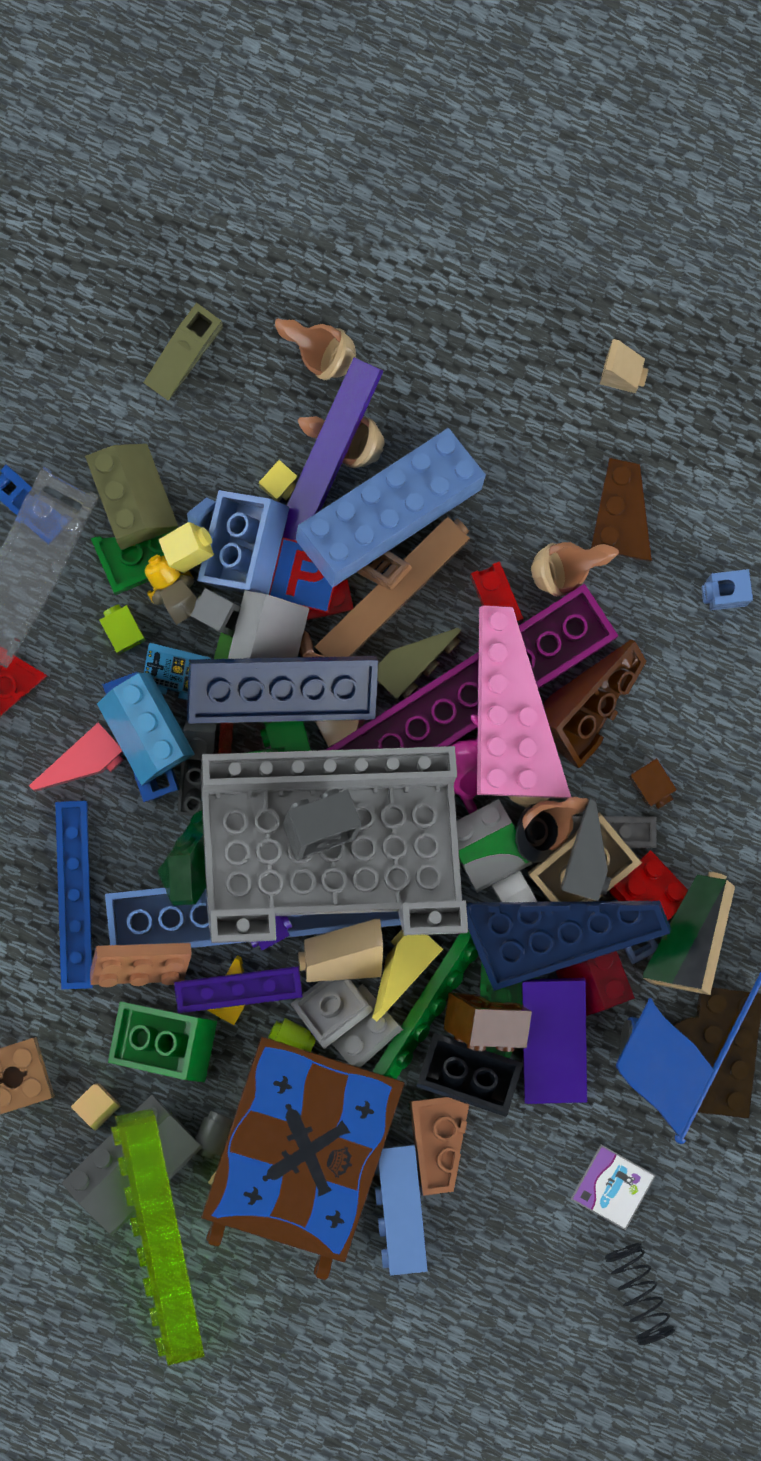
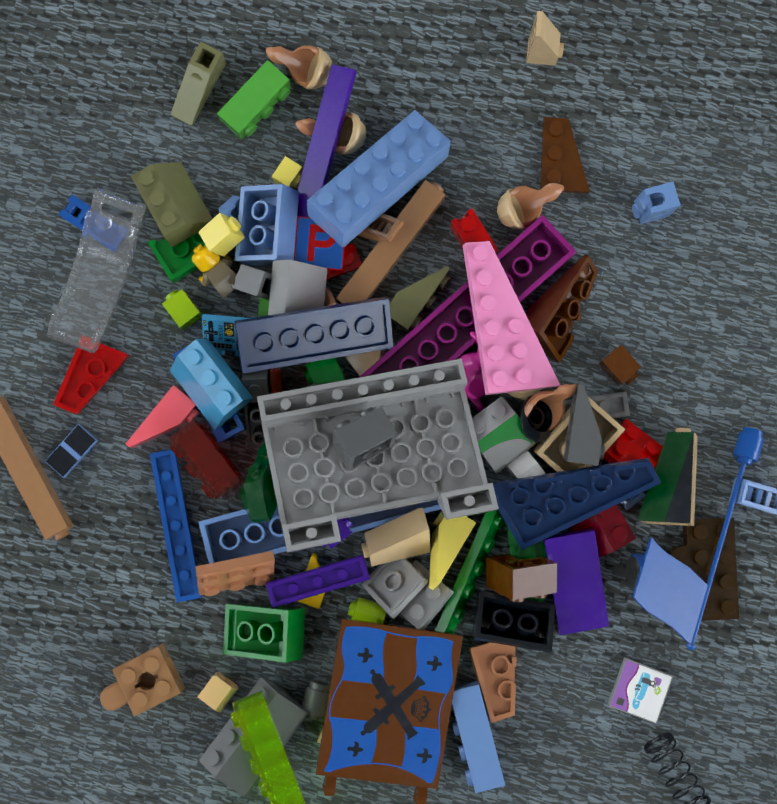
camera: 10 degrees left, 0 degrees up
none -> clear red brick [169,419,246,500]
none -> bright green brick [217,60,291,140]

